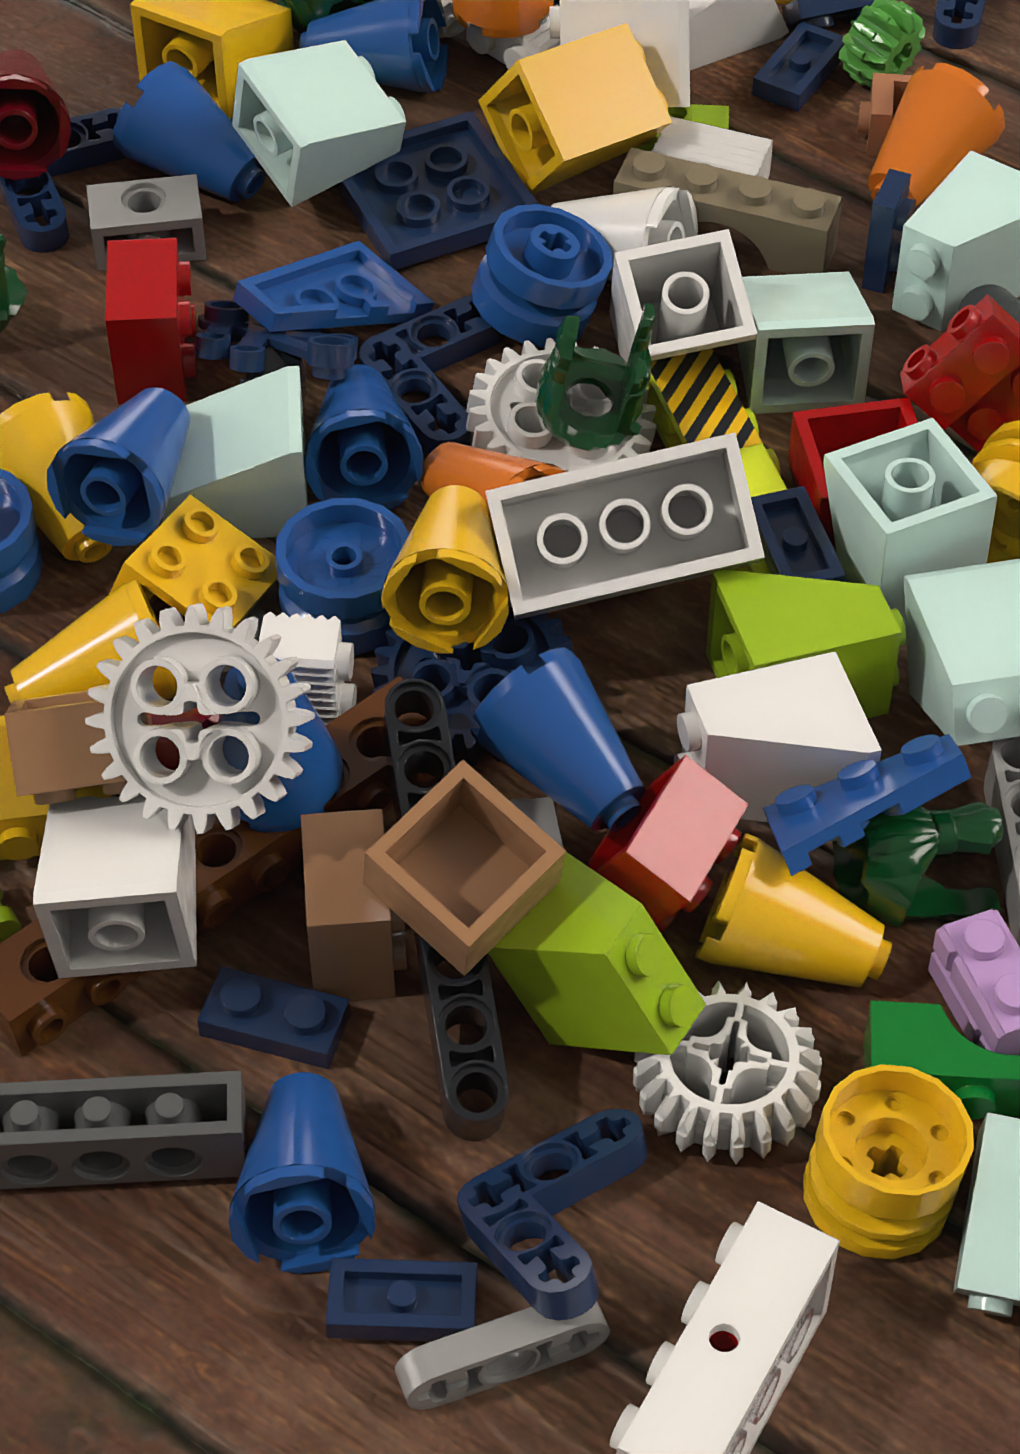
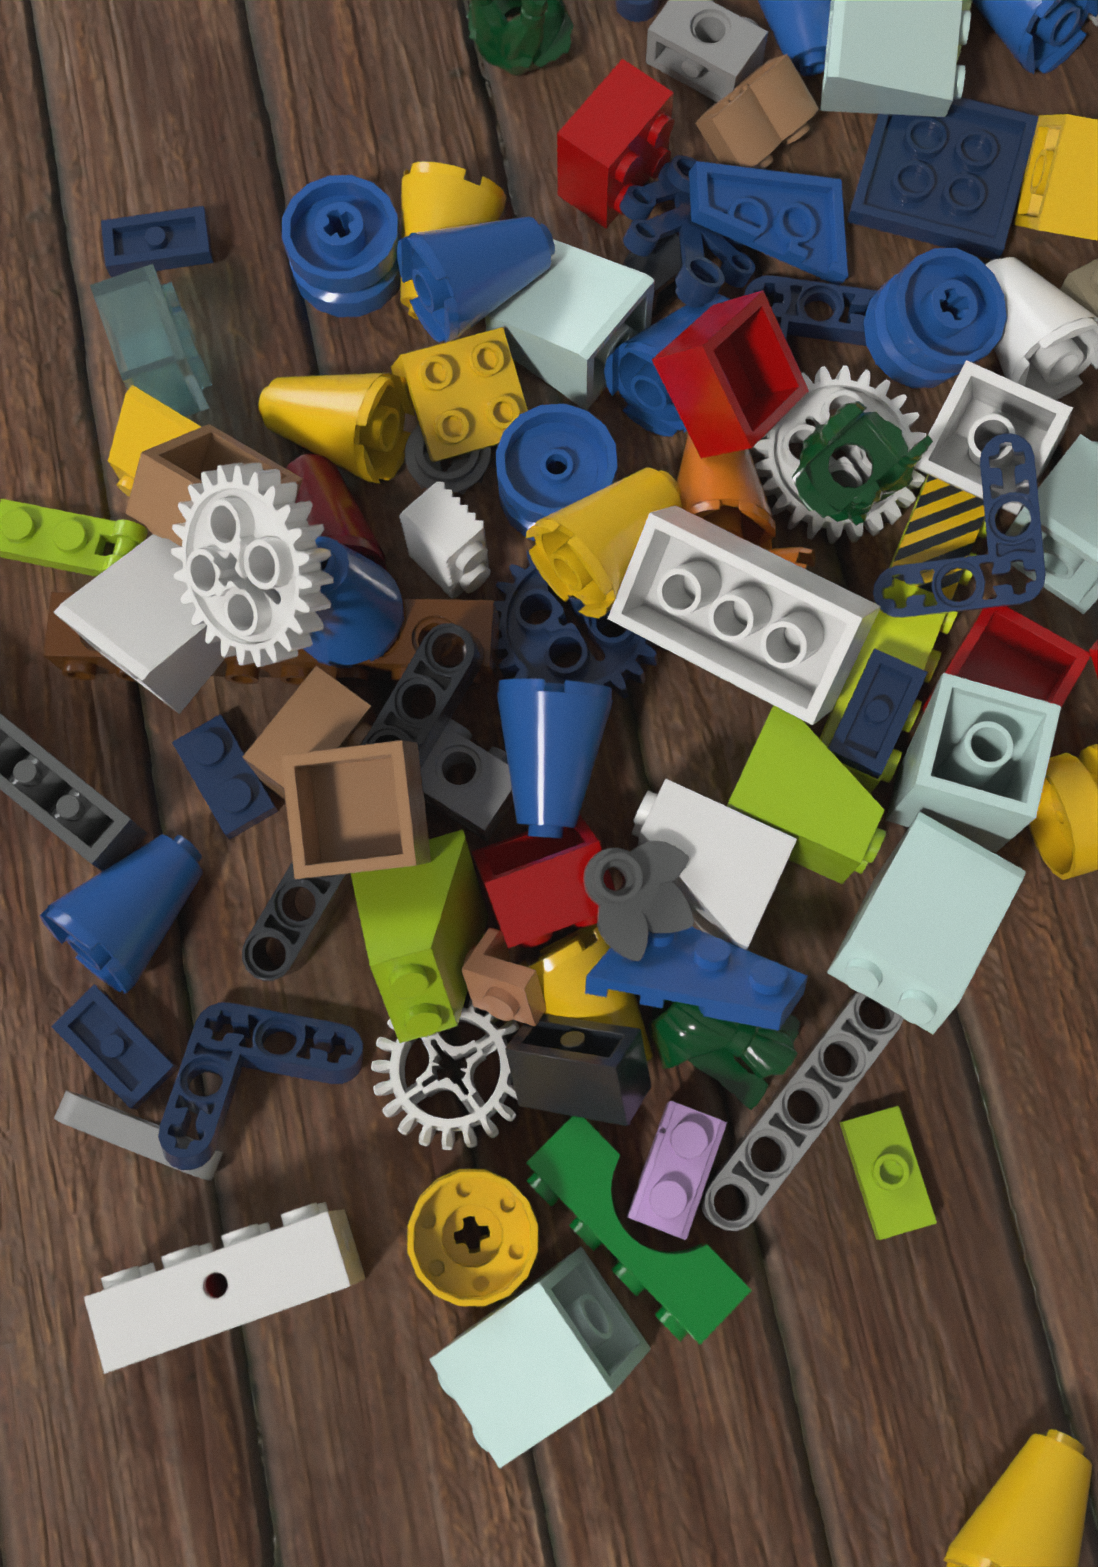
camera: 45 degrees right, 25 degrees up
none -> nougat bracket [461,928,546,1026]
none -> black brick [505,1014,652,1126]
none -> dark grey plate [583,841,694,961]
none -> red piece [652,290,809,459]
none -> medium nougat brick [695,54,819,169]
none -> dark blue beam [873,433,1046,618]

